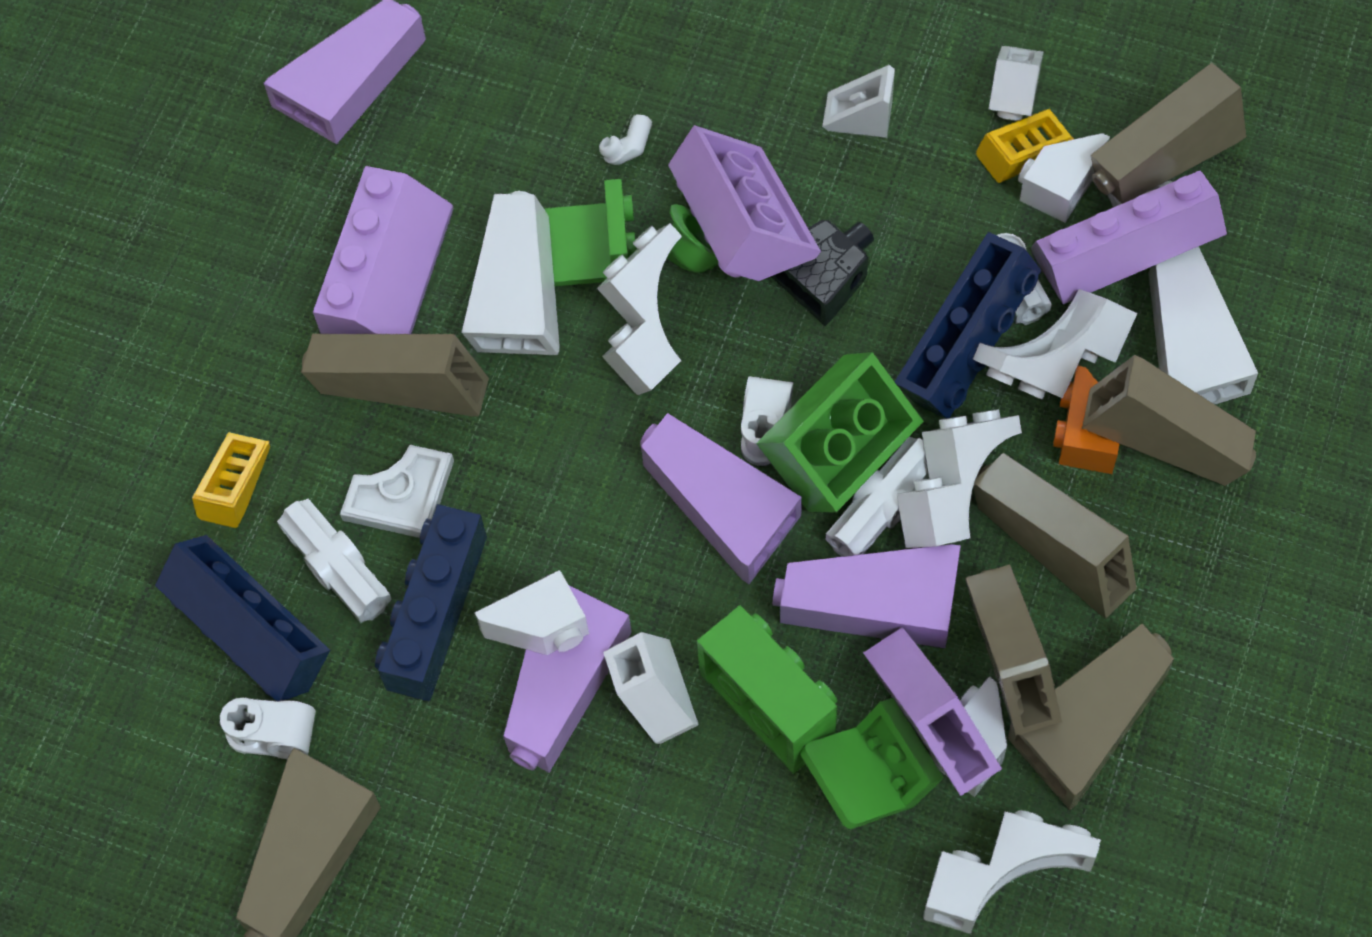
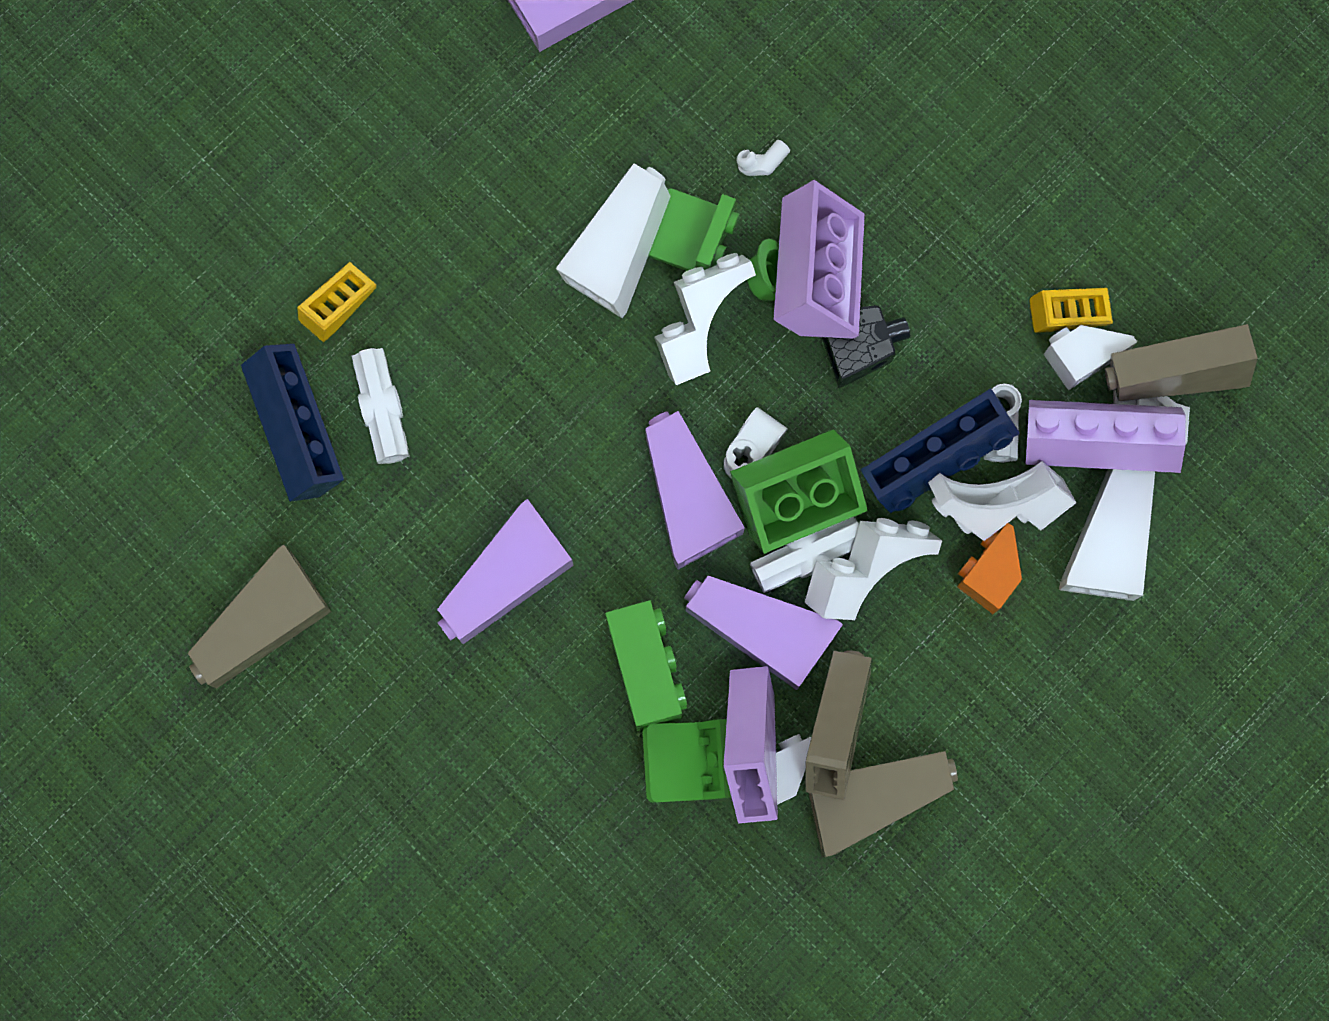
camera: 20 degrees right, 15 degrees up
white piece [220,698,316,759] -> none
dark tan slope [301,334,489,416] -> none
lavender slope [313,166,453,334] -> none
white tile [340,445,454,538] -> none
dark blue brick [375,504,487,702] -> none
white slope [475,570,589,655] -> none
white slope [603,632,699,744] -> none
white slope [822,65,895,138] -> none
white arch [924,811,1101,934] -> none
dark tan slope [973,453,1137,619] -> none
white slope [989,46,1043,120] -> none
dark tan slope [1082,355,1256,486] -> none

